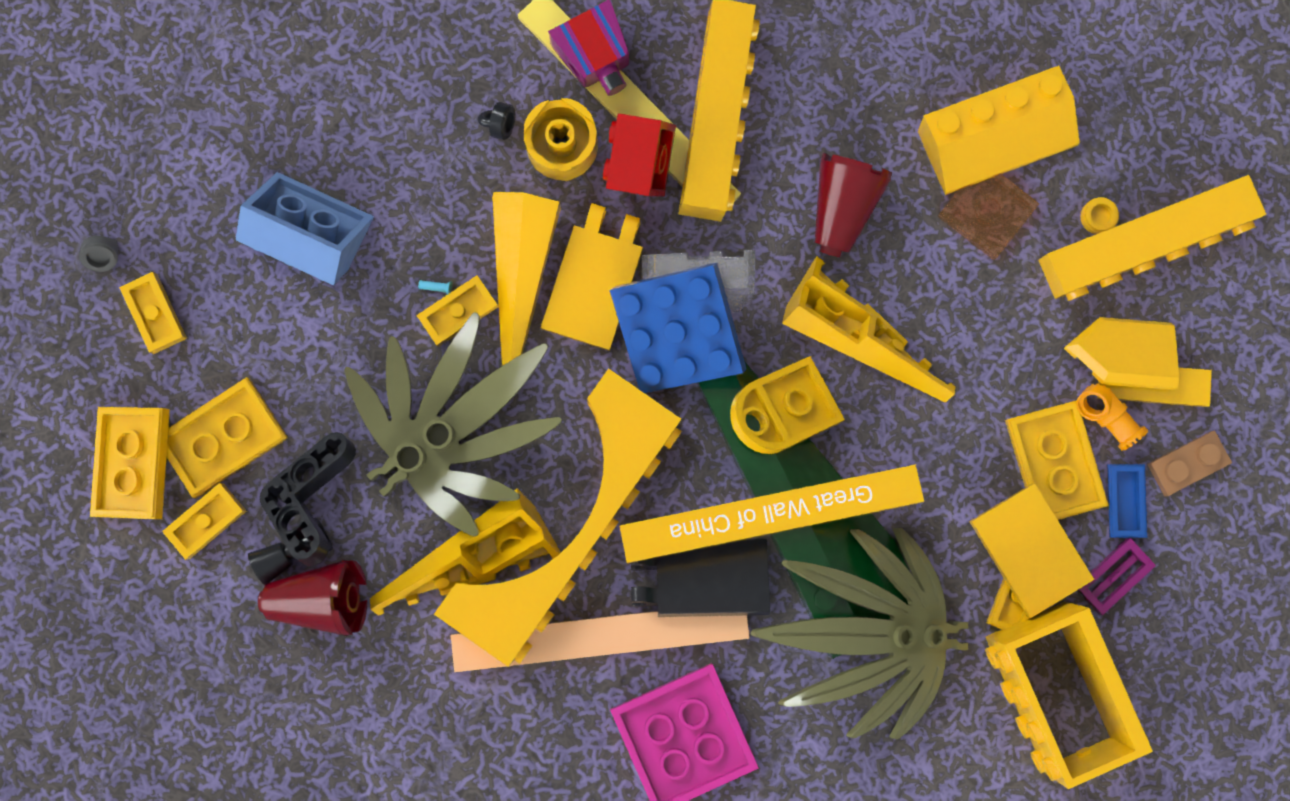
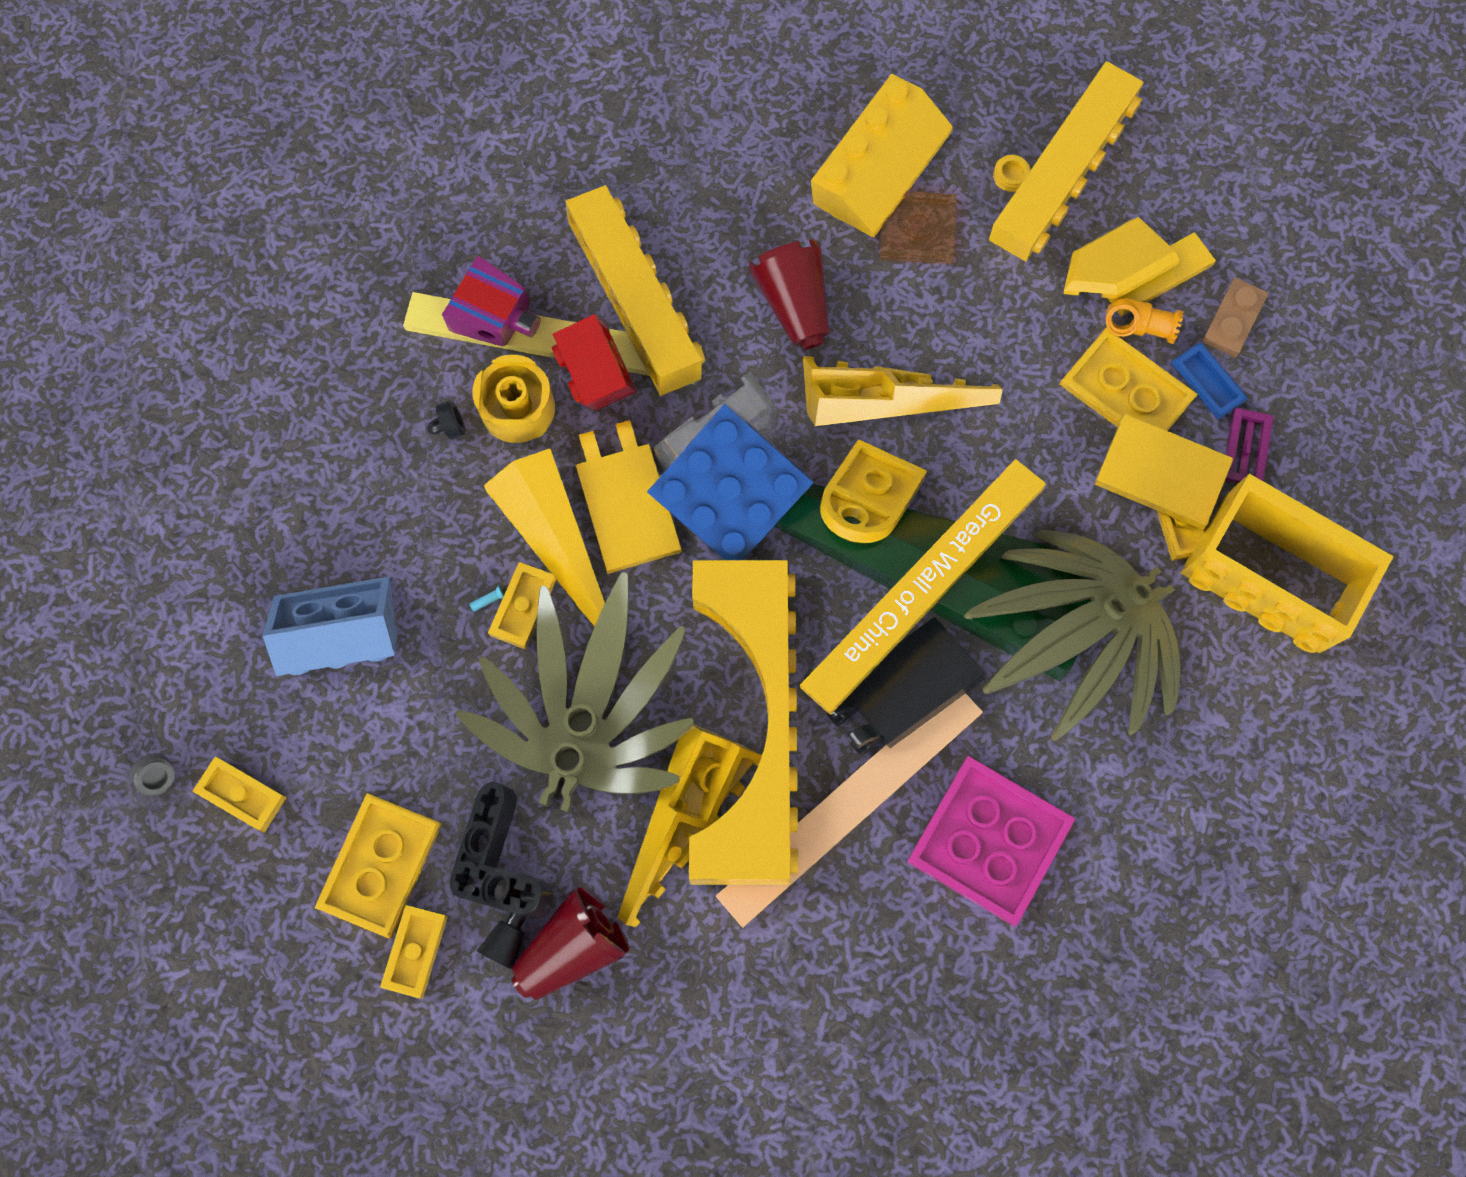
camera: 30 degrees left, 10 degrees down
yellow tile [90,407,170,519] -> none

